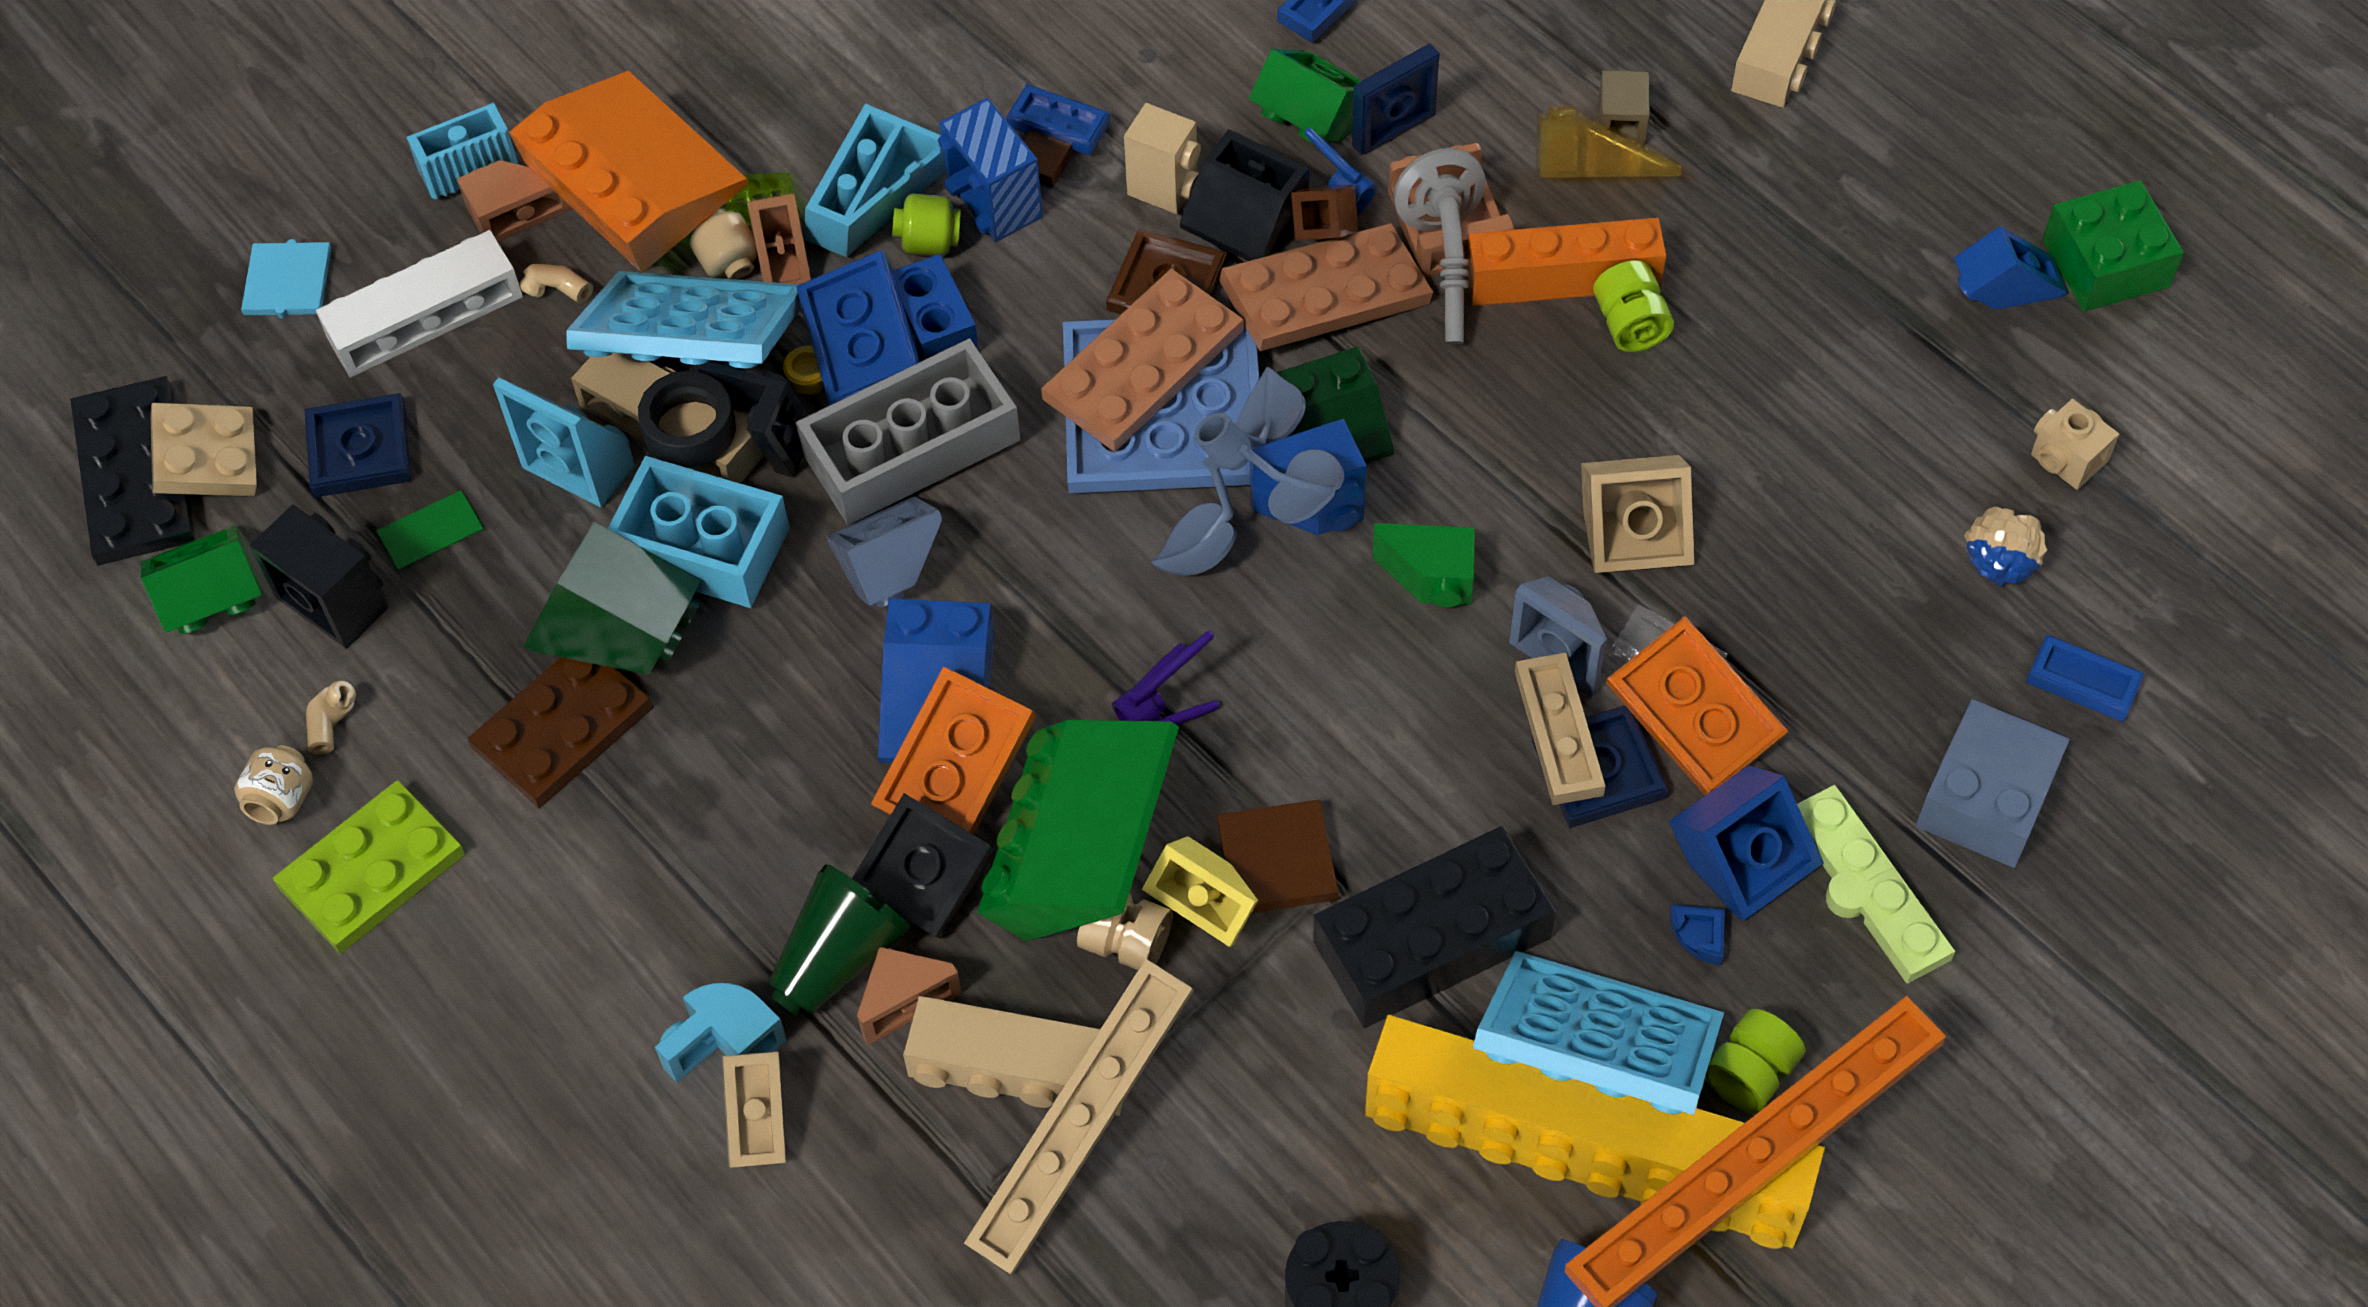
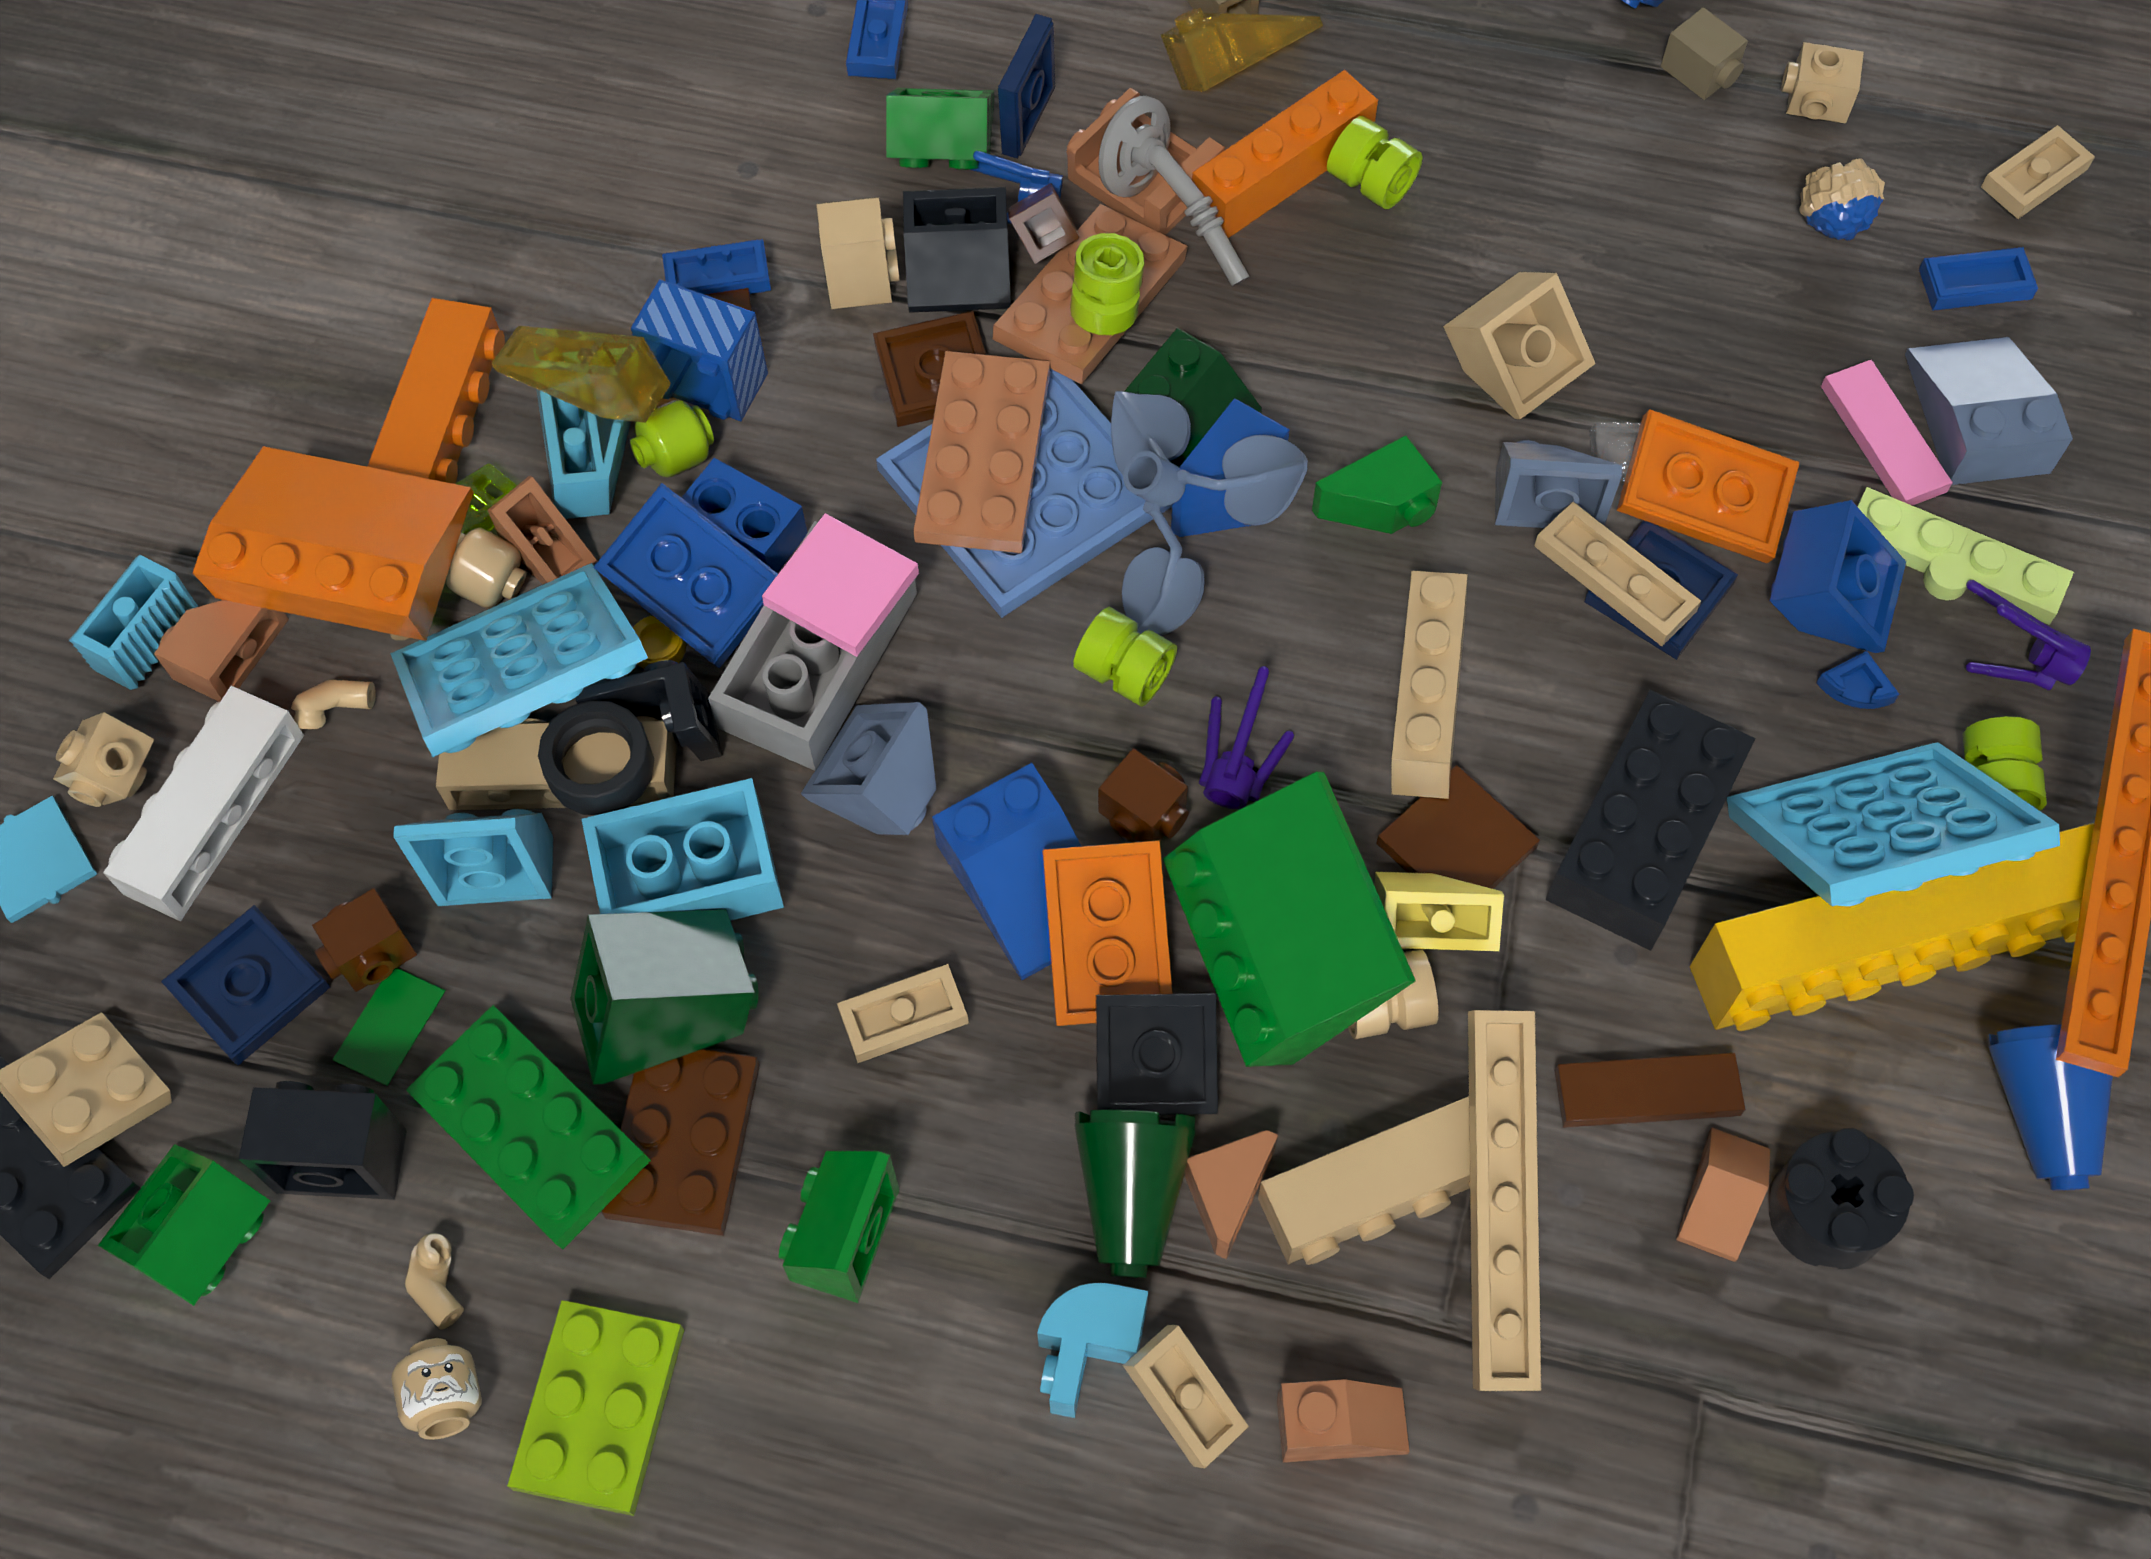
camera: 35 degrees left, 5 degrees up
none -> tan brick [53,712,154,807]
none -> reddish brown brick [312,888,417,992]
none -> orange brick [367,298,505,484]
none -> green plate [406,1005,651,1250]
none -> clear yellow slope [491,326,671,423]
none -> bright pink tile [762,513,919,657]
none -> green slope [778,1151,900,1303]
none -> tan plate [837,964,969,1063]
none -> lime wheel [1070,233,1144,335]
none -> lime wheel [1073,606,1177,707]
none -> reddish brown brick [1098,748,1189,843]
none -> nougat slope [1277,1379,1410,1462]
none -> tan brick [1392,571,1468,799]
none -> reddish brown tile [1554,1053,1746,1128]
none -> dark tan brick [1661,7,1748,100]
none -> nougat slope [1676,1128,1770,1262]
none -> bright pink tile [1821,360,1953,506]
none -> dark purple plant [1966,580,2091,690]
none -> tan plate [1981,125,2095,219]

